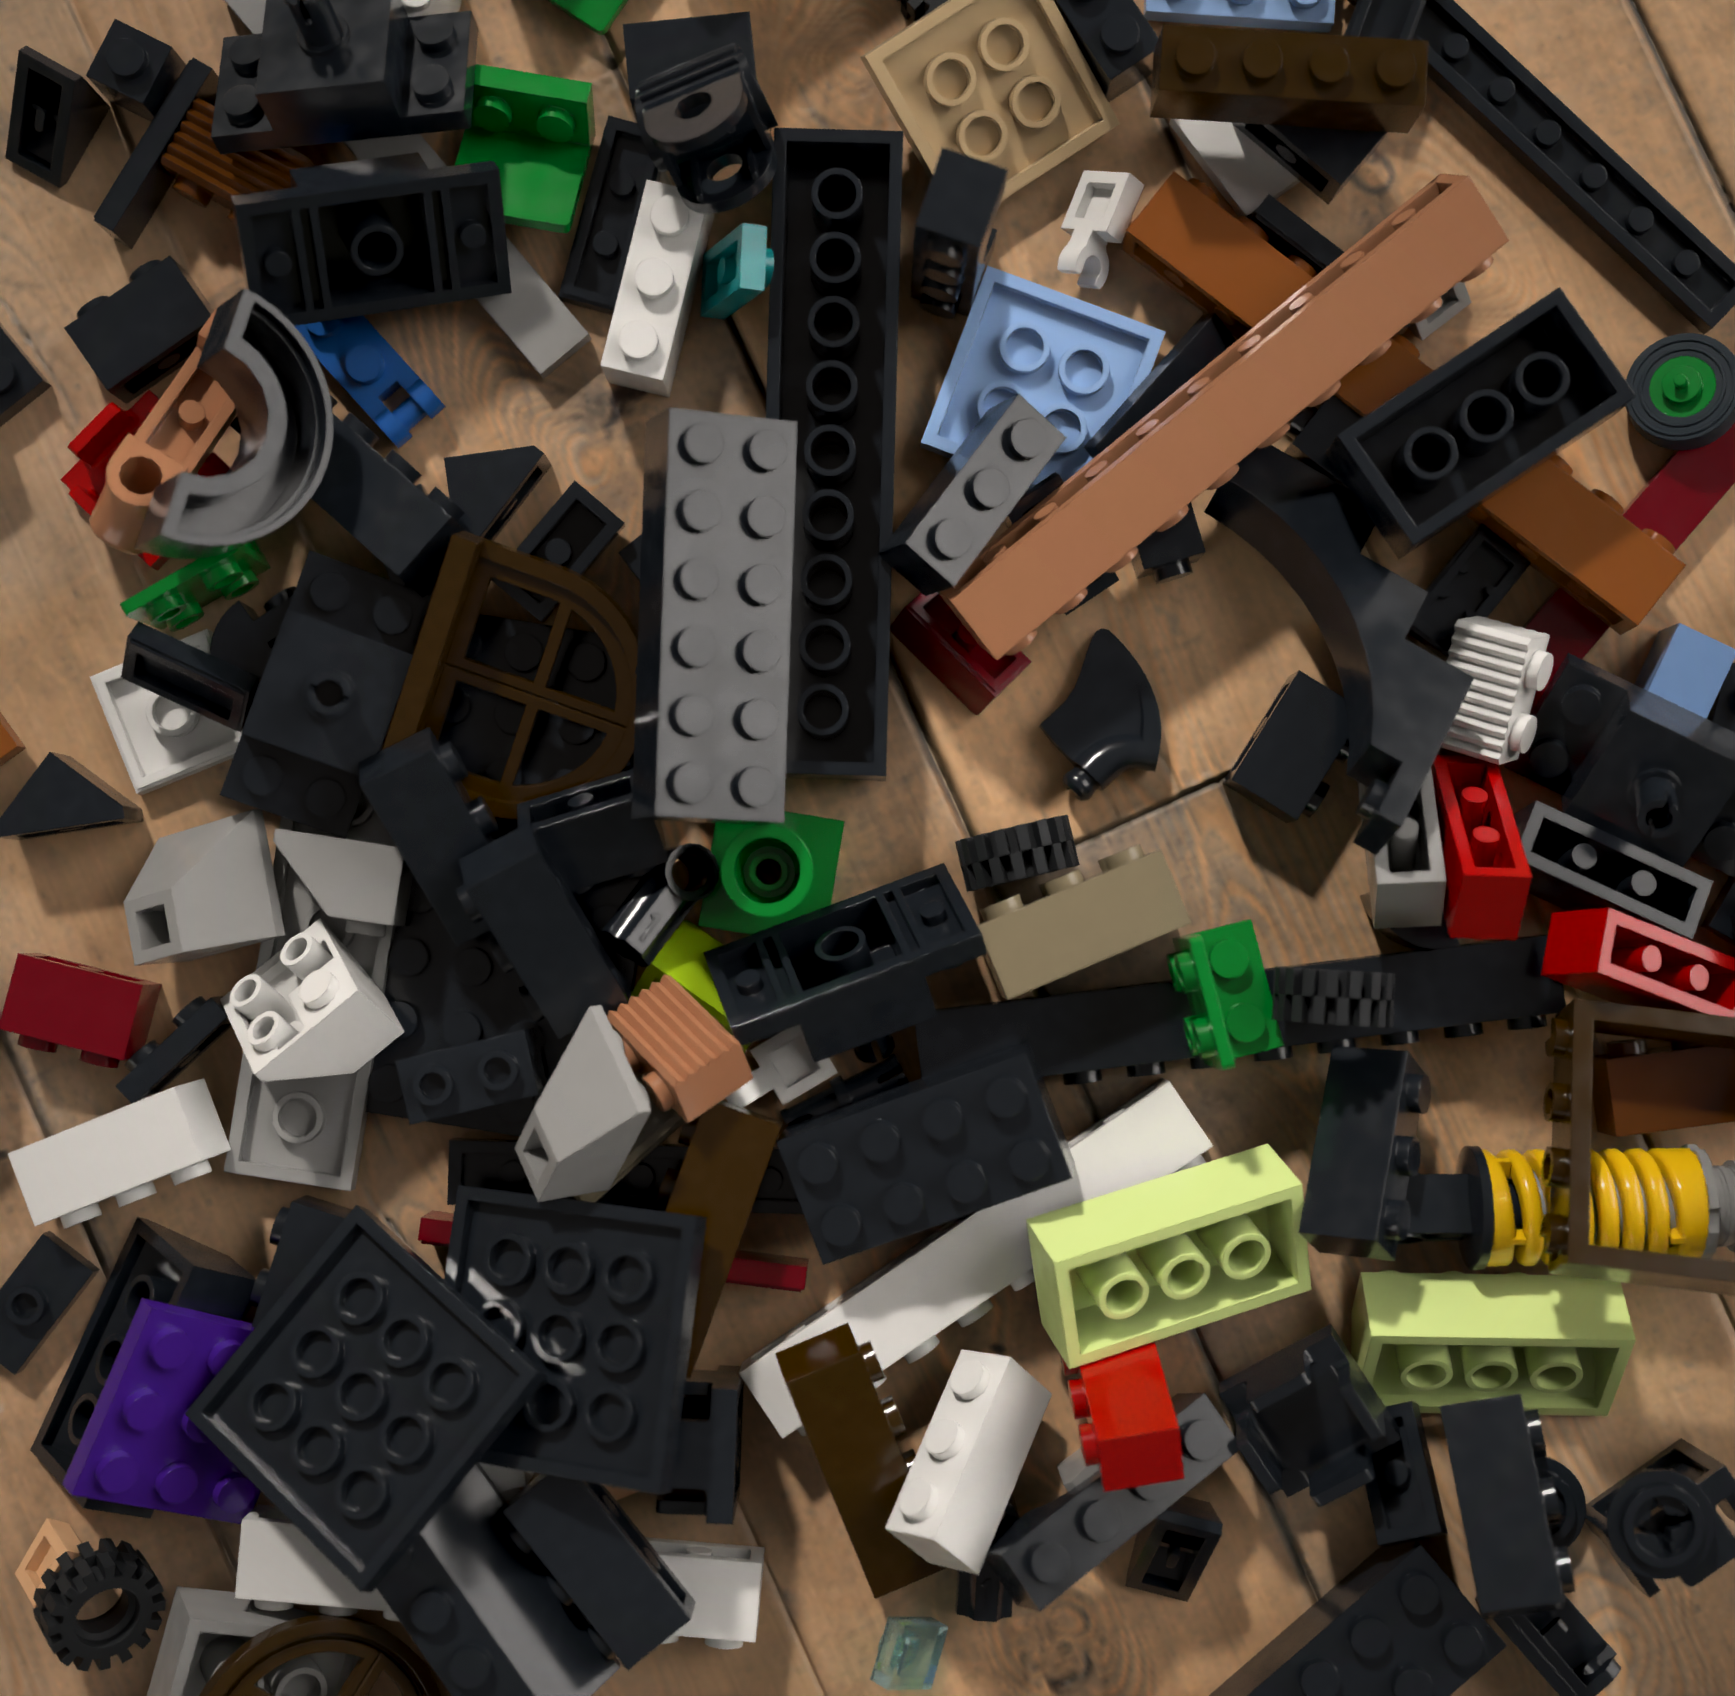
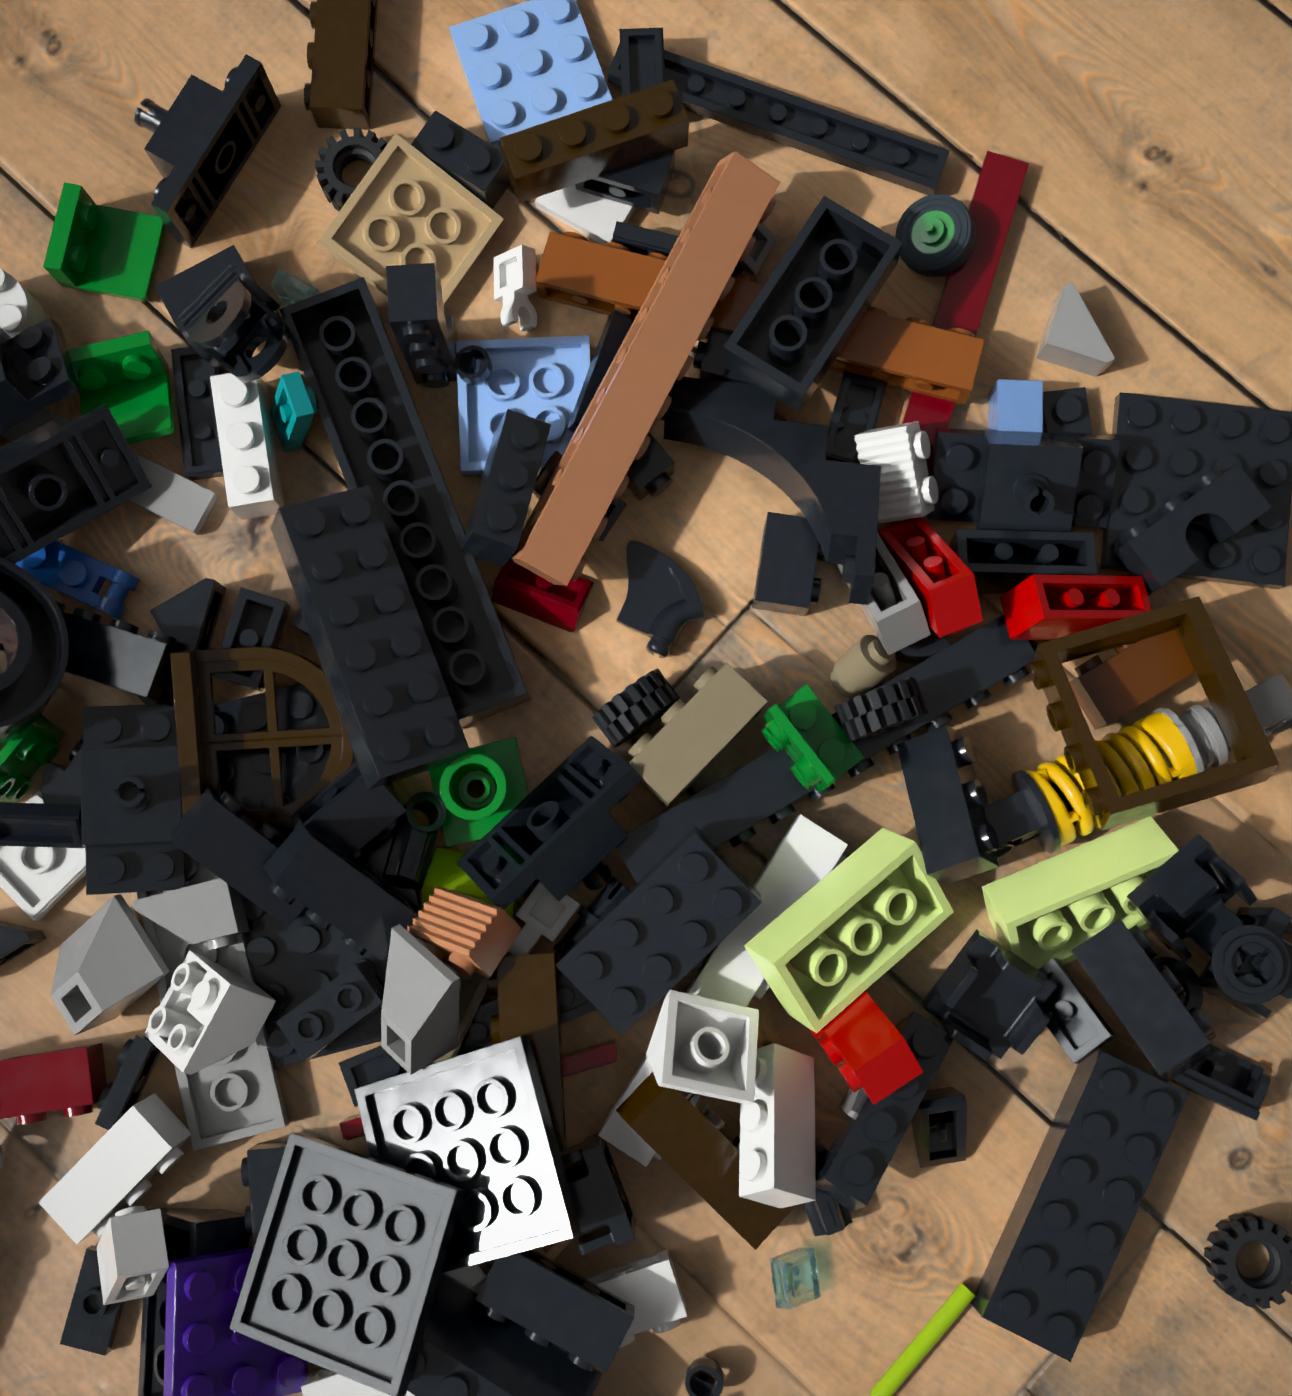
camera: 25 degrees left, 5 degrees down
none -> white brick [96,1206,169,1305]
none -> clear light blue plate [271,268,320,307]
none -> black hinge [454,345,492,385]
none -> white slope [646,990,759,1105]
none -> dark tan brick [830,635,897,699]
none -> black panel [1126,834,1258,962]

